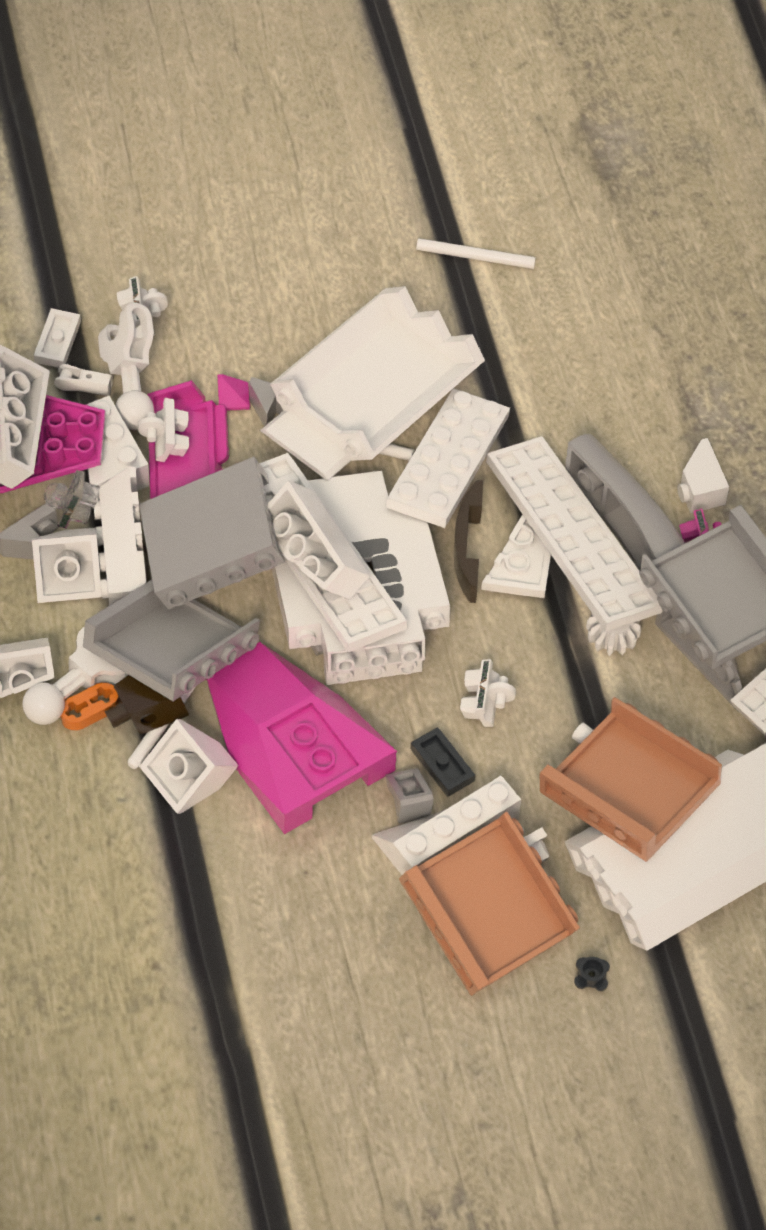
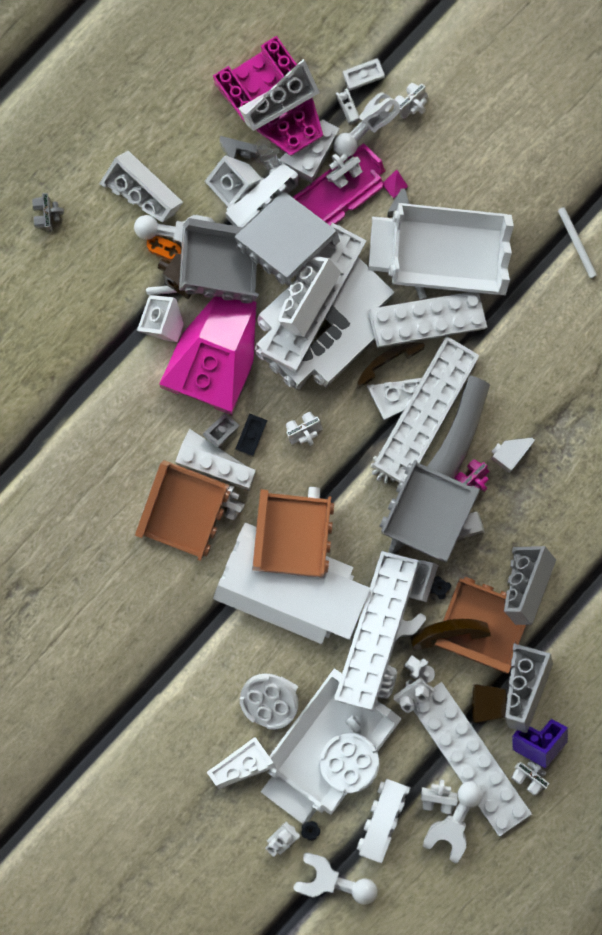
camera: 55 degrees right, 25 degrees up
black plate [574,956,610,991] -> none

